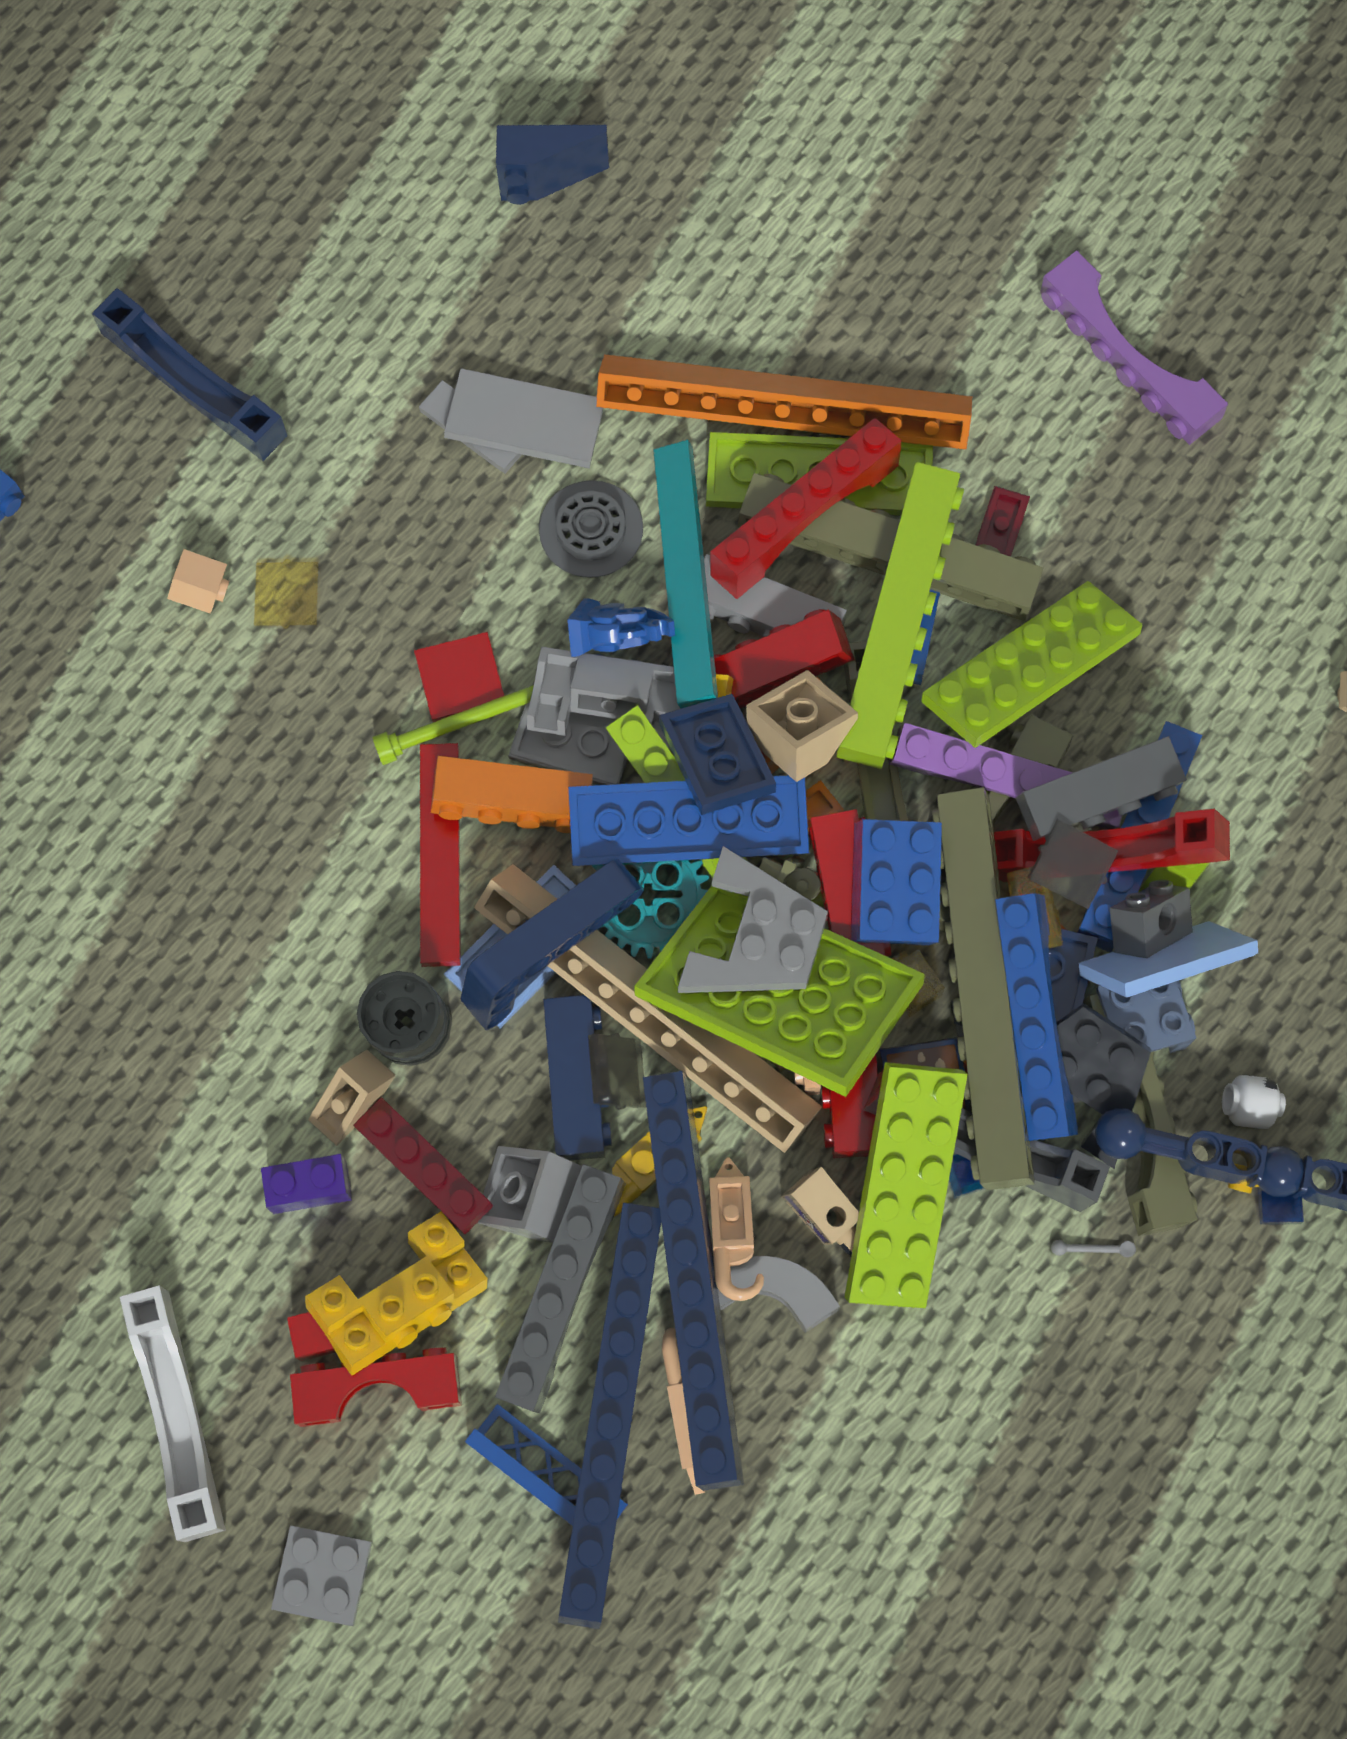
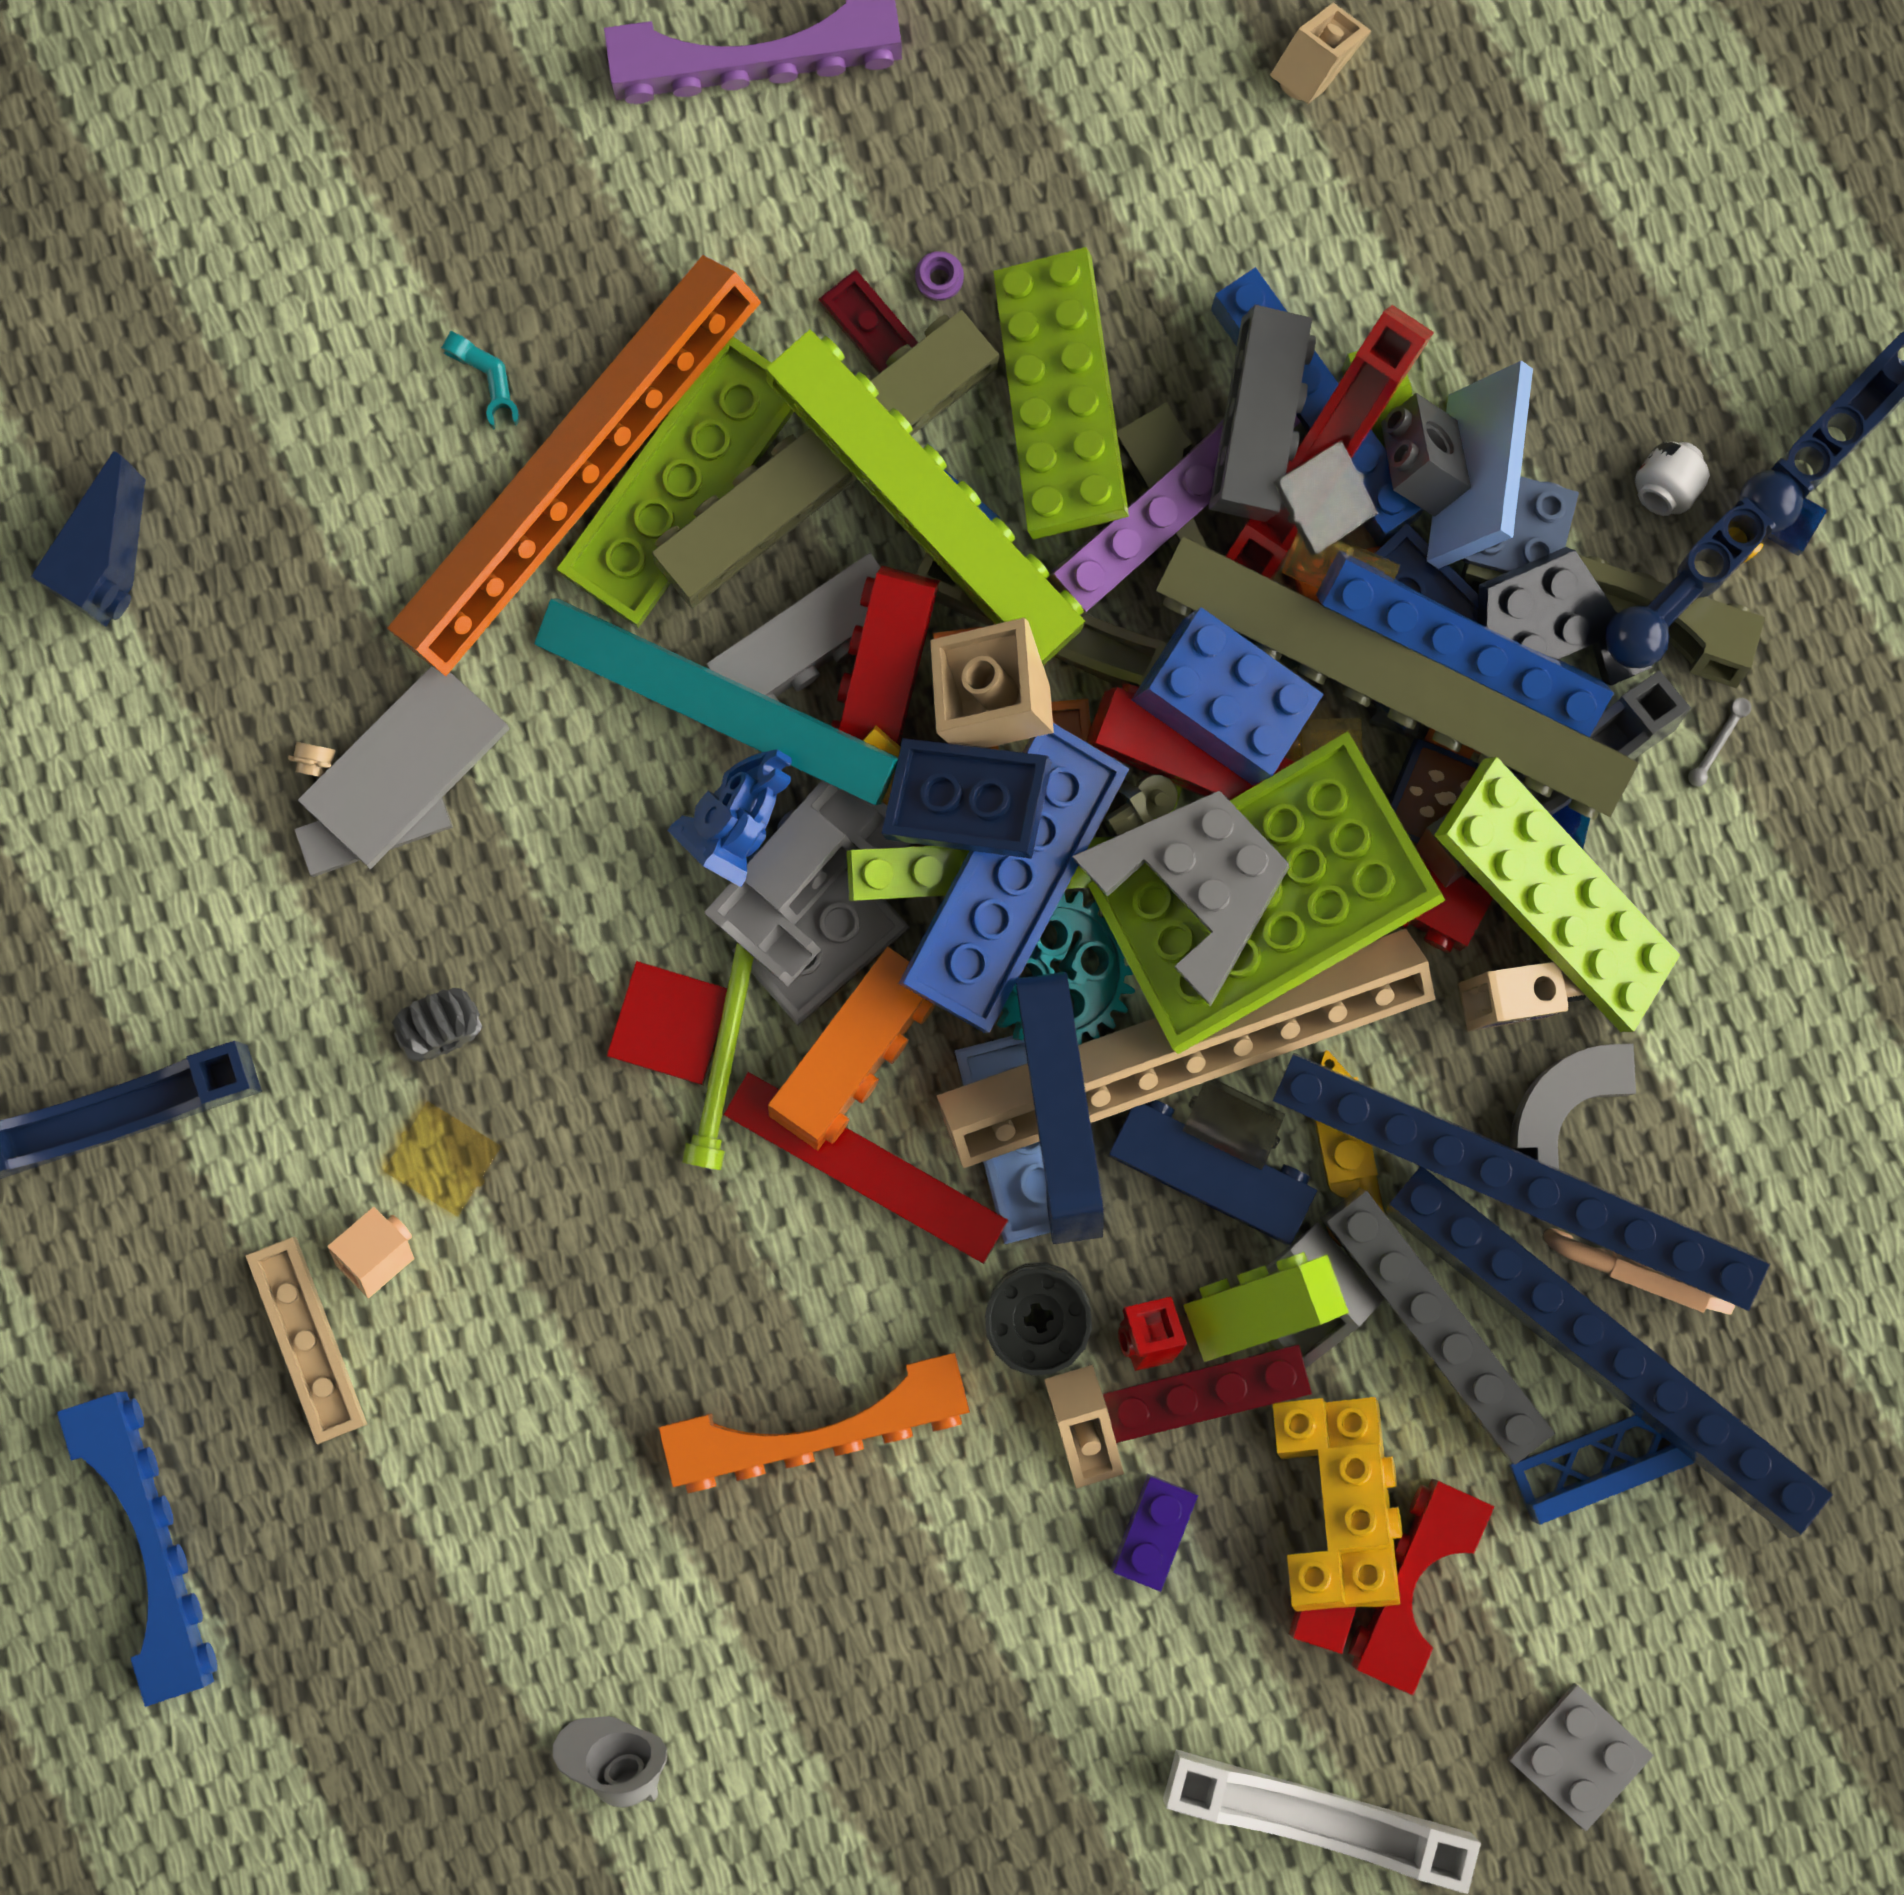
camera: 60 degrees left, 10 degrees up
dark grey wheel [539,480,643,578] -> none
light nougat plate [709,1157,764,1301] -> none
red arch [710,418,902,599] -> none
none -> tan plate [246,1237,368,1444]
none -> tan plate [288,742,336,777]
none -> dark grey gear [392,988,482,1062]
none -> teal arm [441,331,519,429]
none -> orange arch [659,1352,970,1494]
none -> medium lavender plate [915,251,964,301]
none -> red brick [1118,1296,1187,1371]
none -> lime brick [1183,1252,1349,1362]

